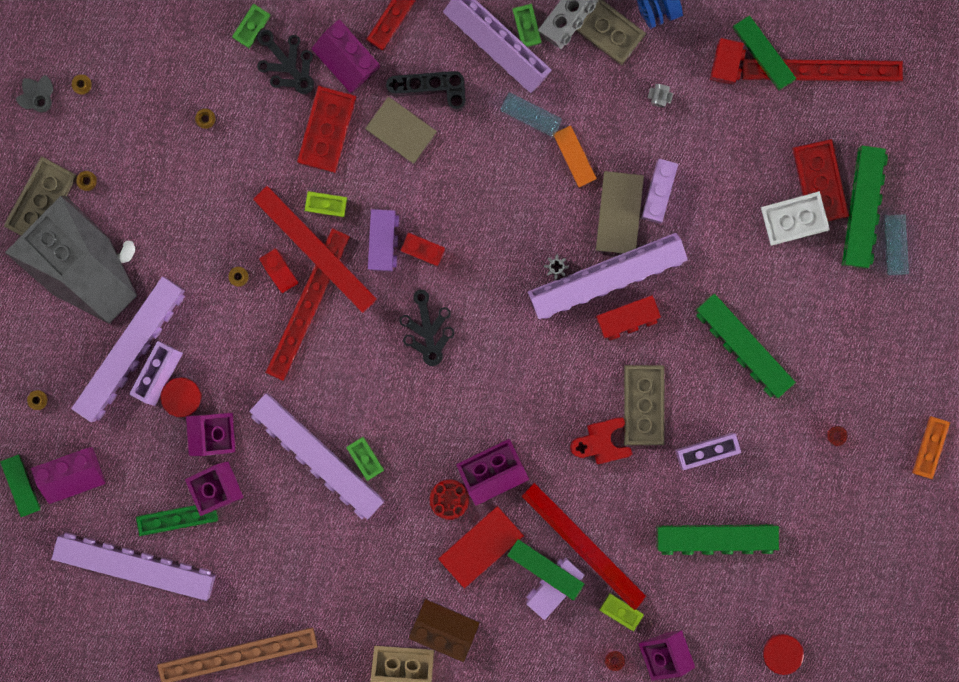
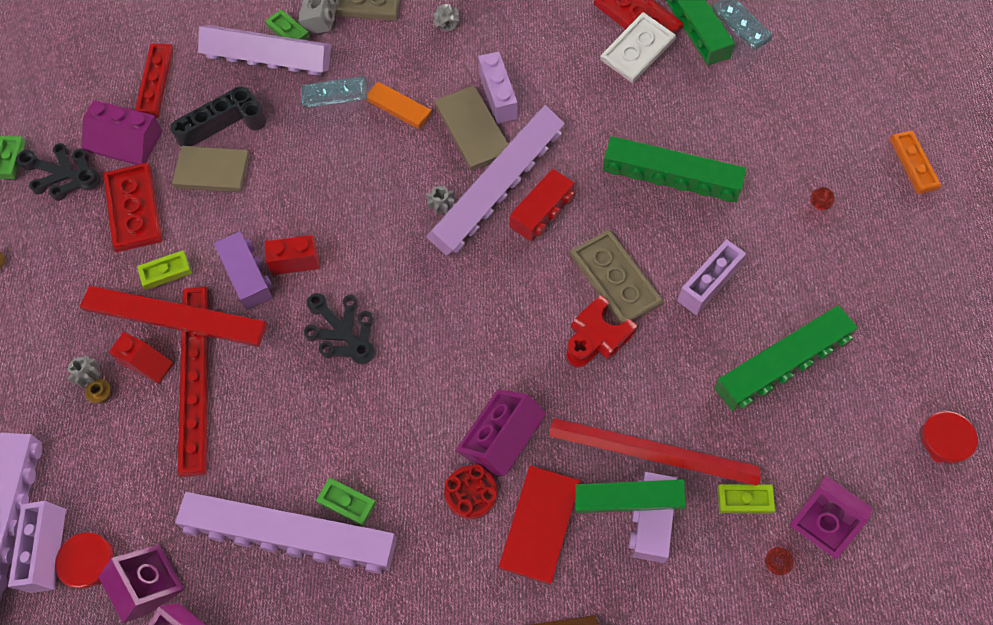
camera: 30 degrees left, 25 degrees down
none -> light grey gear [67,355,101,388]

